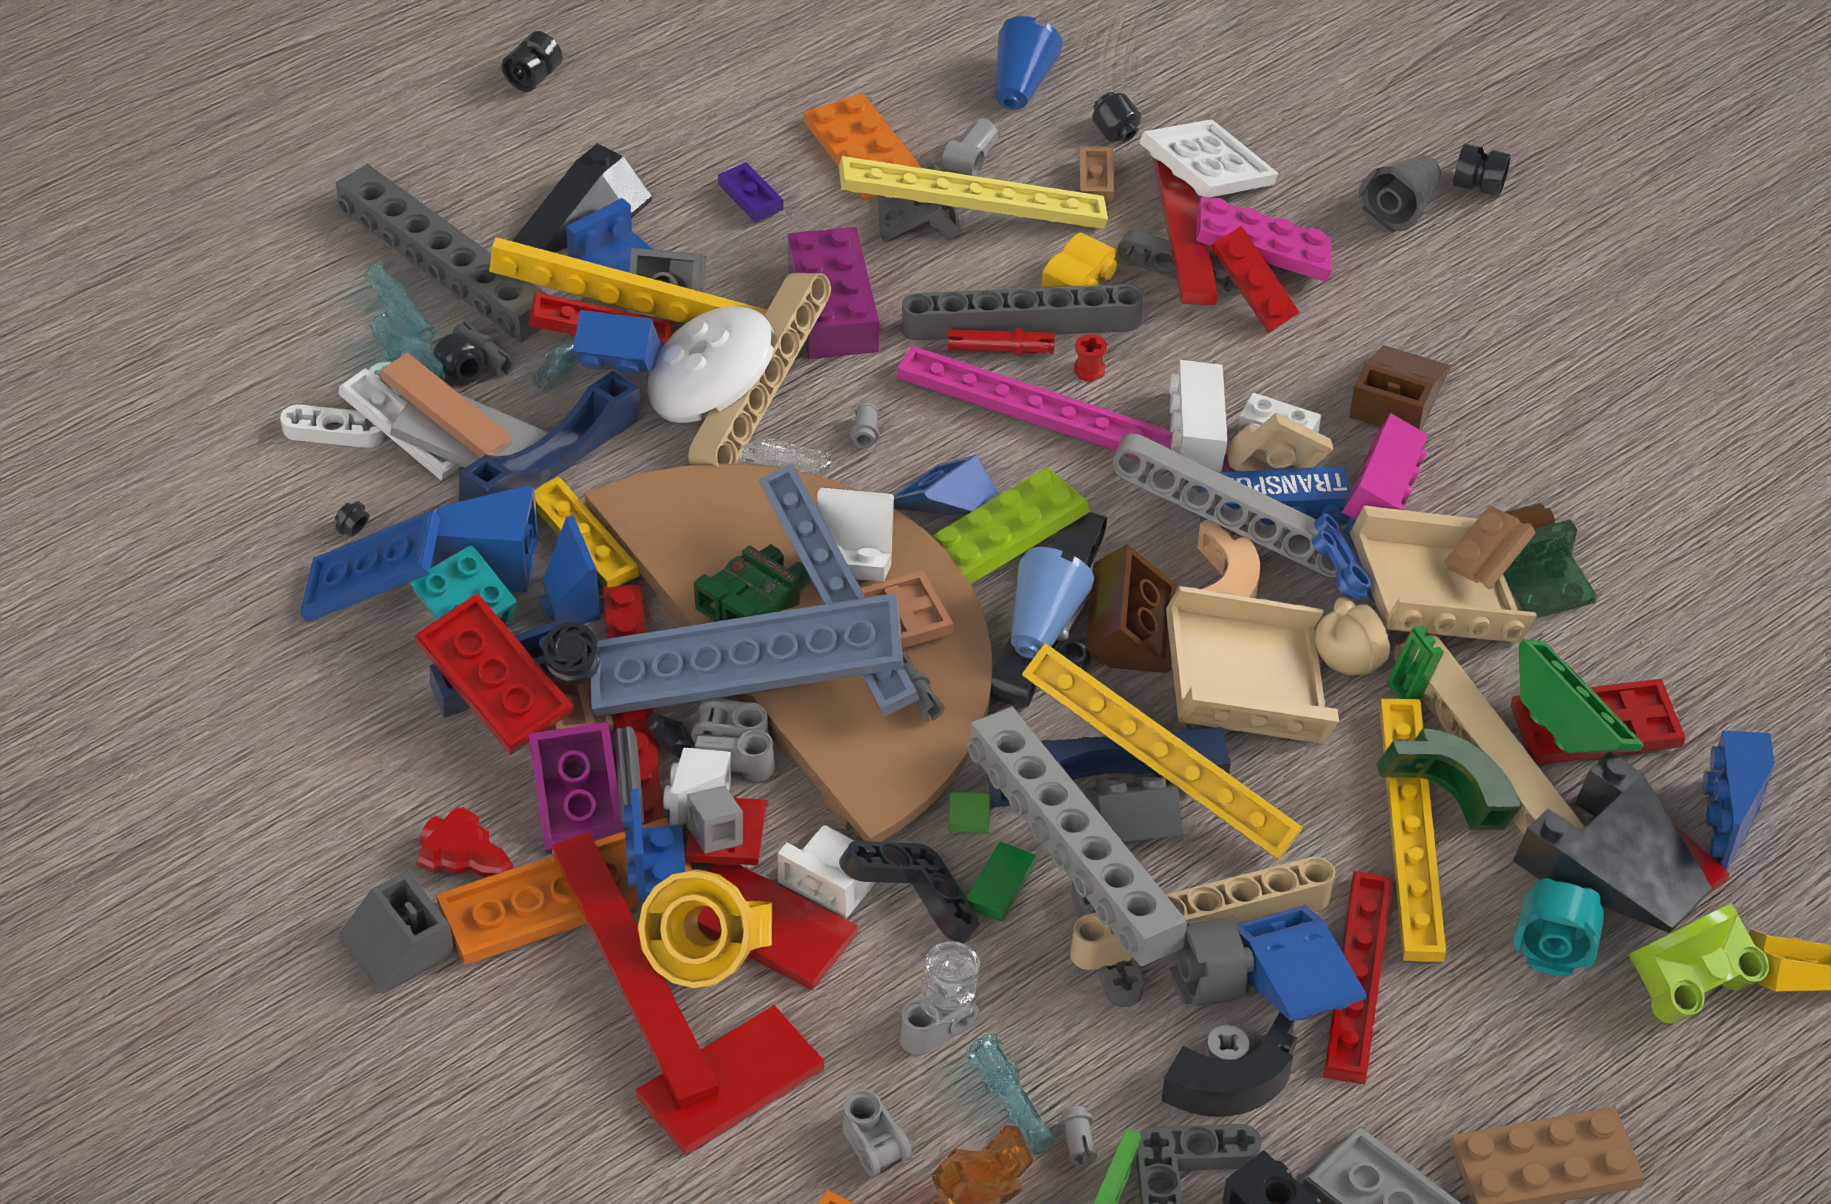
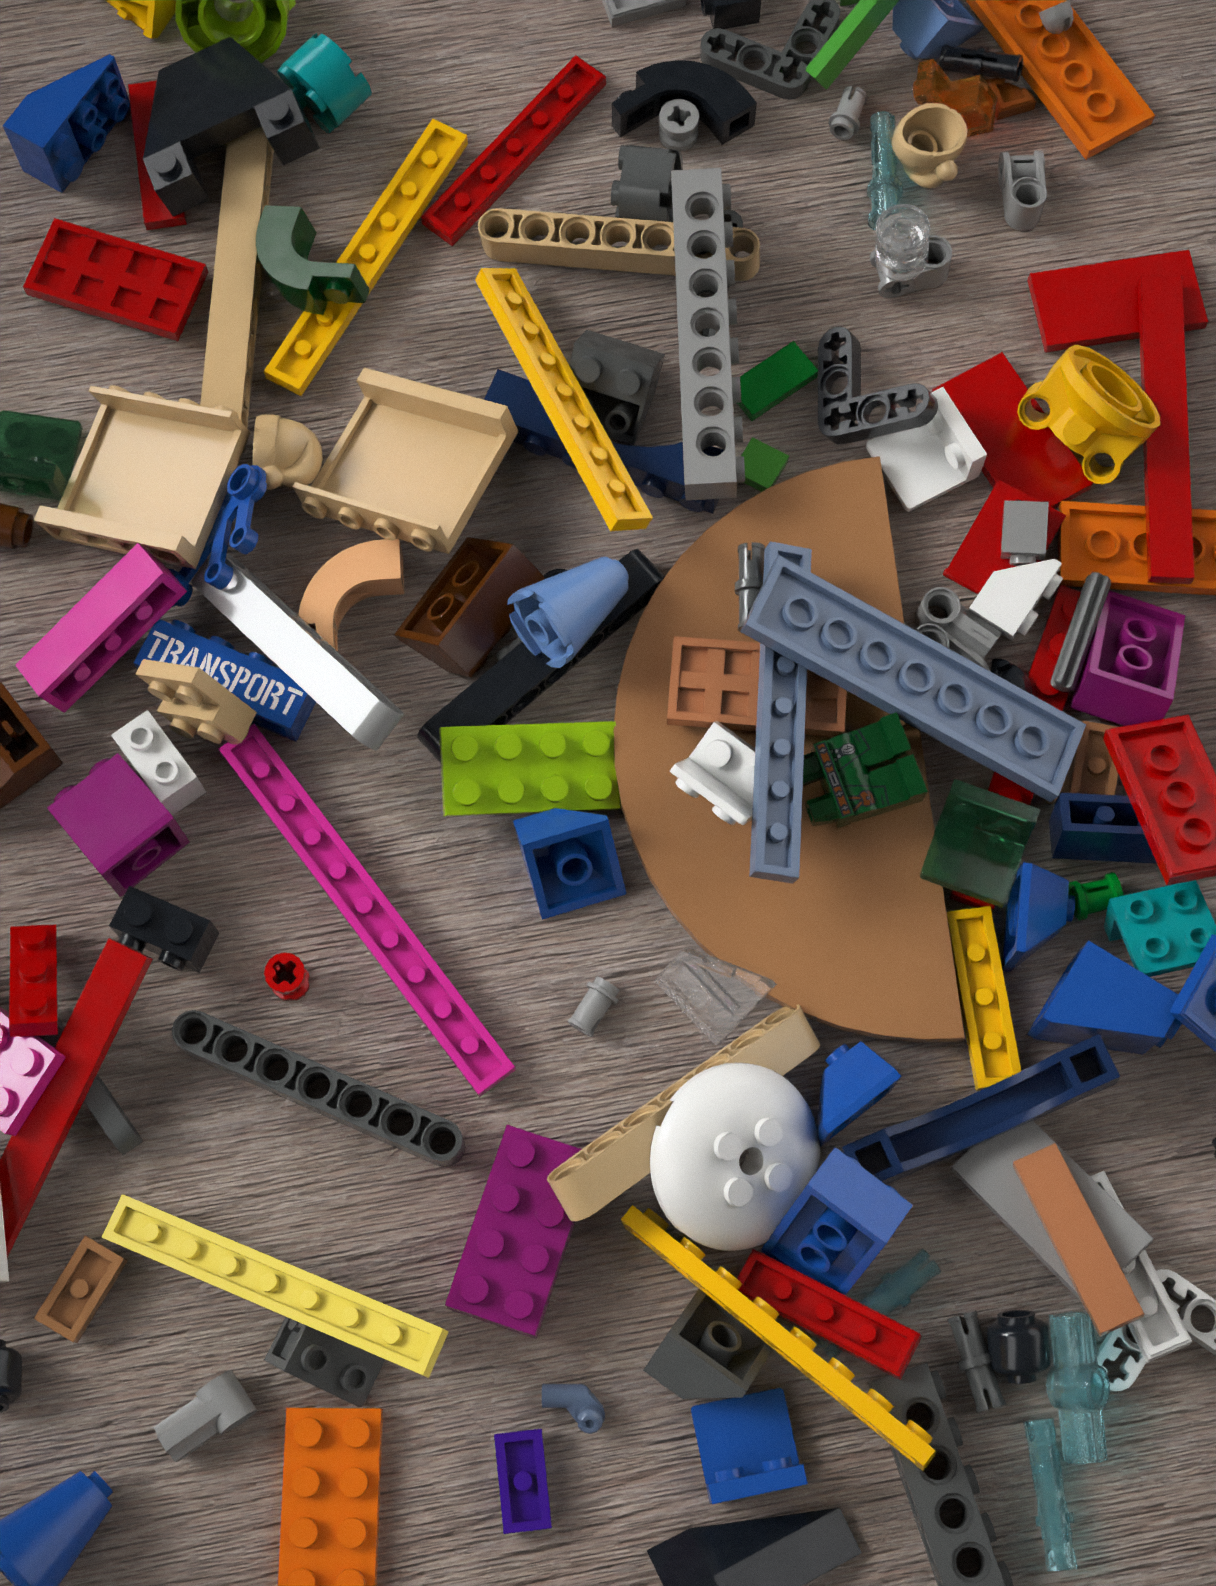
camera: 150 degrees left, 25 degrees up
black wheel [543,622,600,685] -> none
blue bracket [623,789,686,903] -> none
red pin [948,328,1055,356] -> none
yellow brick [1042,232,1117,288] -> none
white brick [1169,360,1227,472] -> none
blue slope [1238,905,1366,1021] -> none
green tile [1387,626,1444,701] -> none
medium nougat plate [1444,505,1535,589] -> none
green wedge [1518,639,1644,754] -> none
none -> magenta slope [47,753,190,897]
none -> black brick [109,886,219,973]
none -> sand blue arm [542,1384,605,1434]
none -> blue slope [816,1041,902,1147]
none -> tan piece [892,103,968,188]
none -> clear green bracket [920,779,1041,908]
none -> green bush [1068,872,1124,921]

